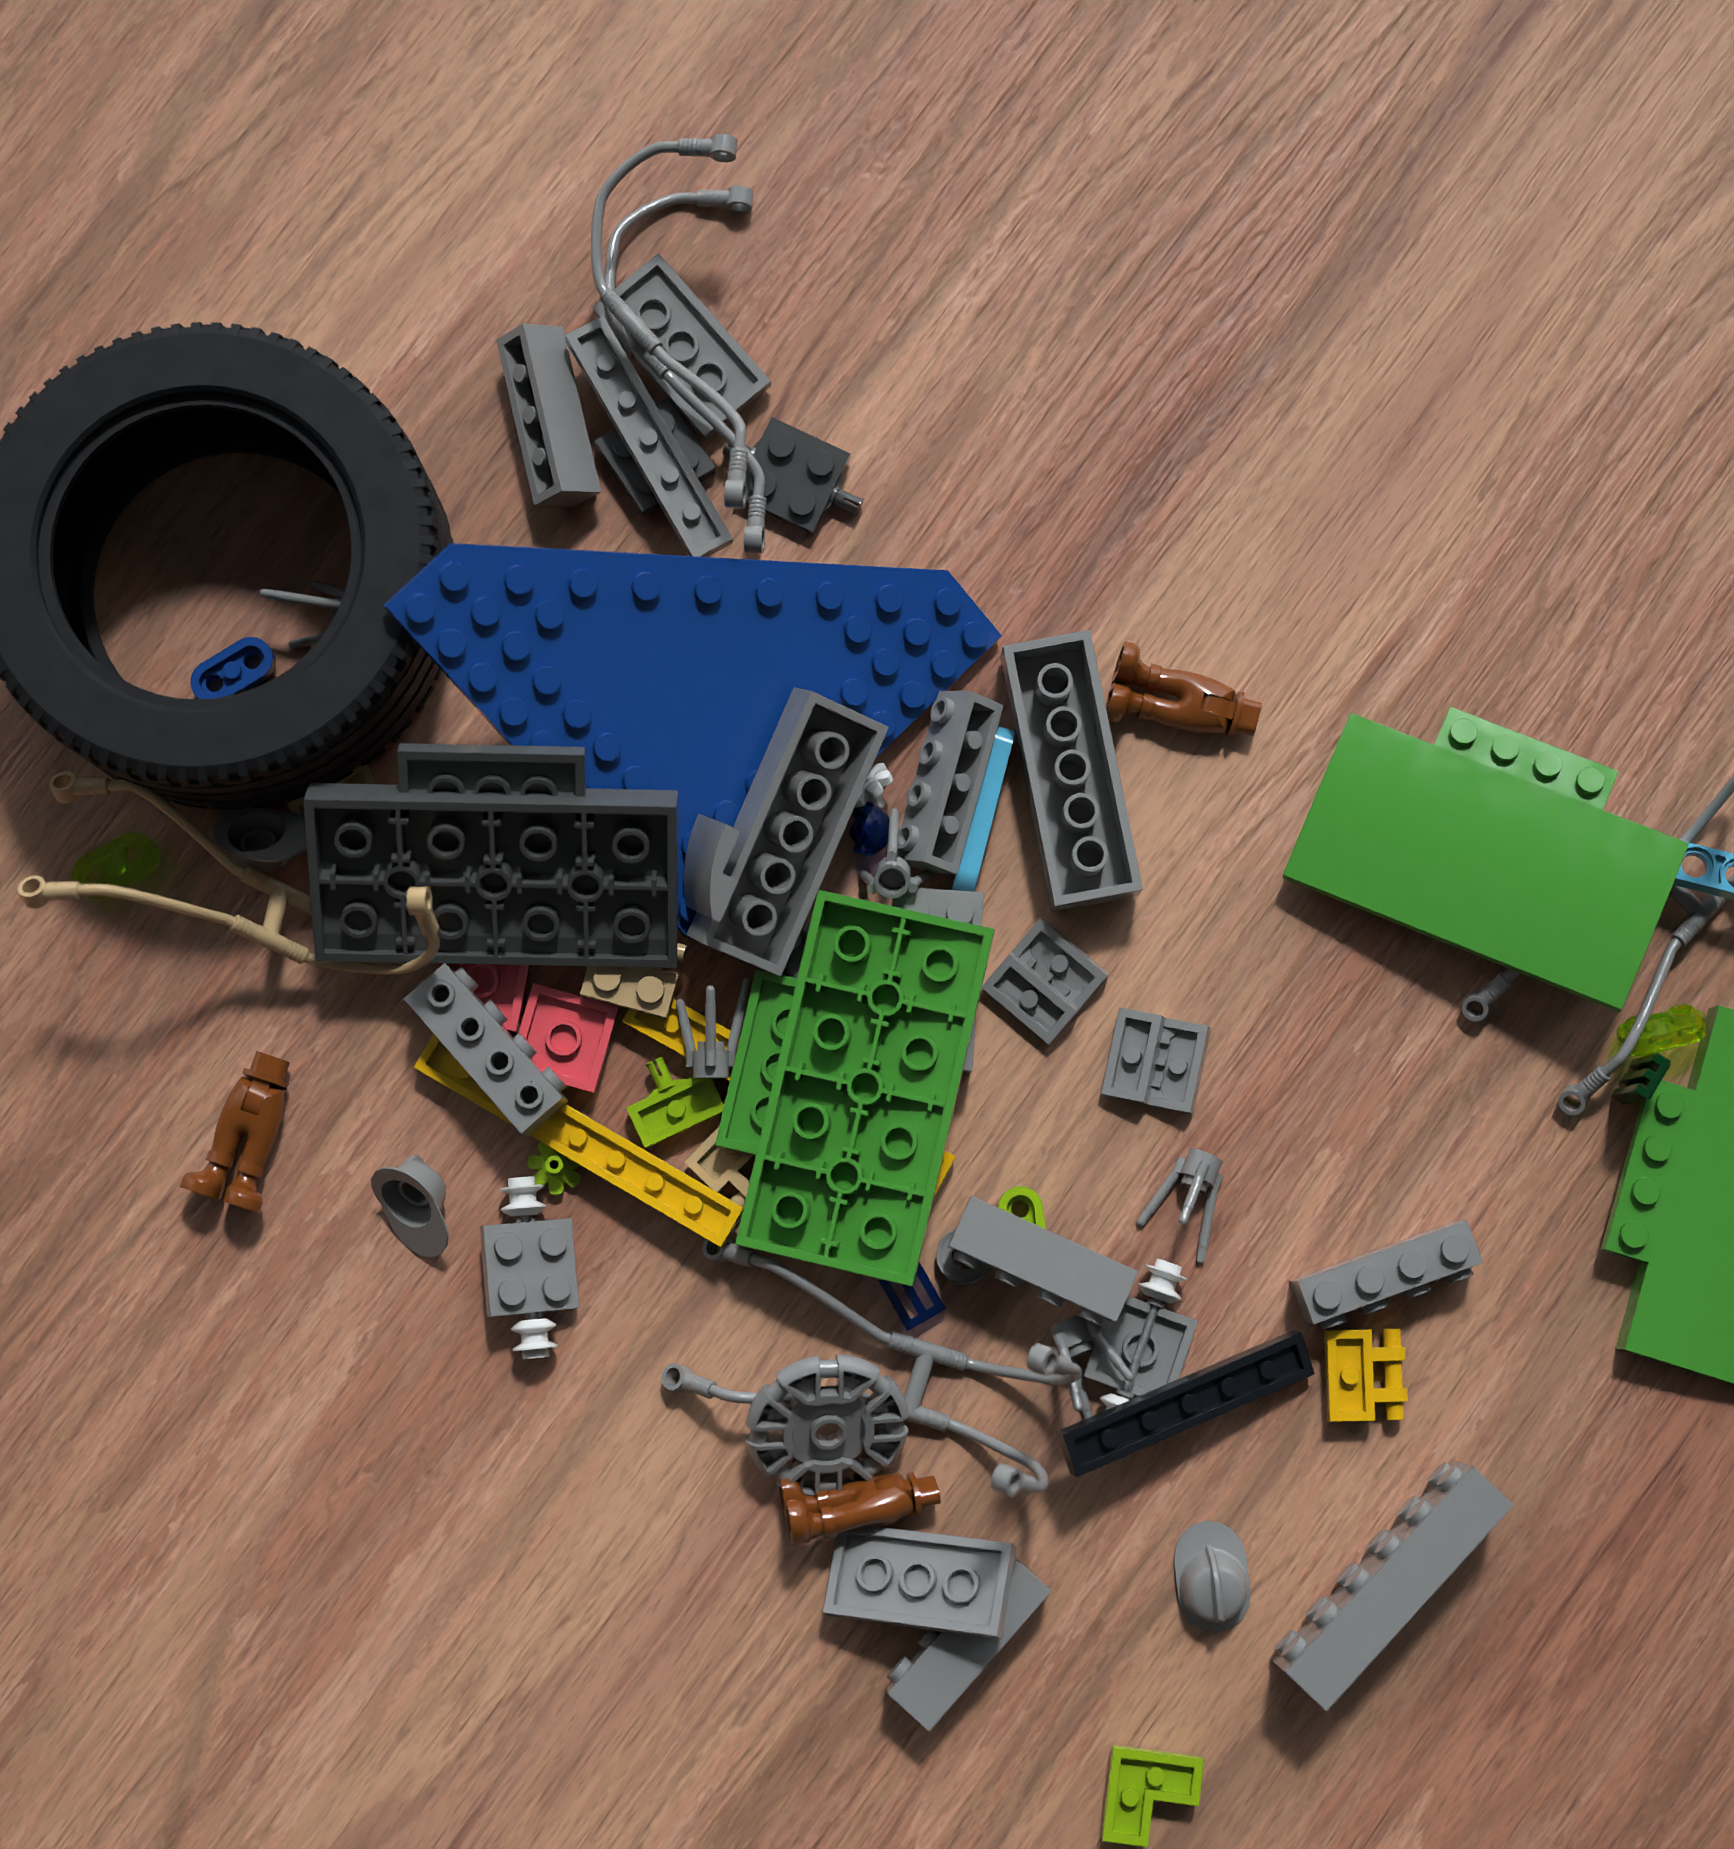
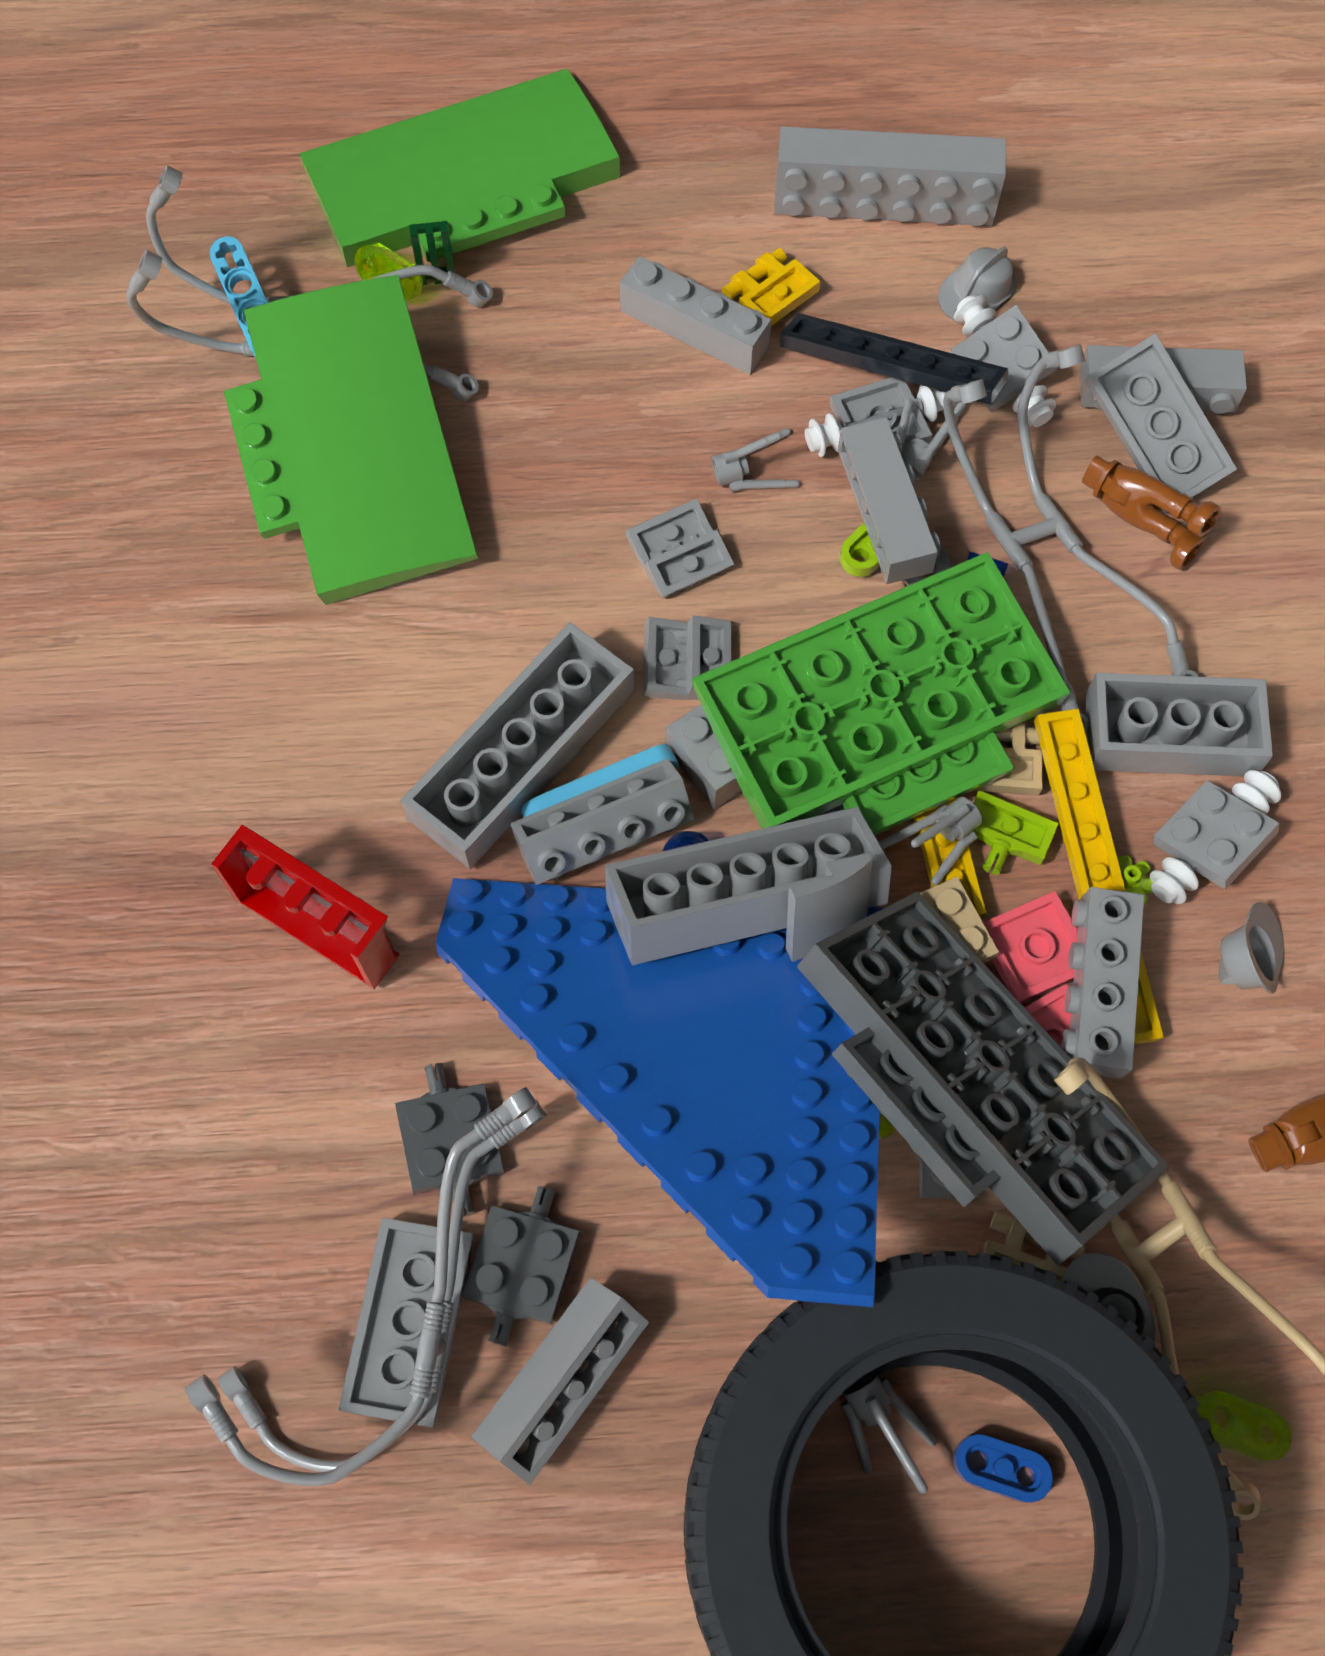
camera: 125 degrees left, 15 degrees down
light grey plate [565,316,733,557] -> none
light grey plate [746,1354,909,1496] -> none
light grey plant [859,808,931,899] -> none
lime plate [1101,1745,1204,1847] -> none
dark orange piece [1106,641,1262,737] -> none
none -> red window [211,824,400,990]
none -> light grey plate [950,295,1058,427]
none -> light grey brick [1085,673,1273,776]

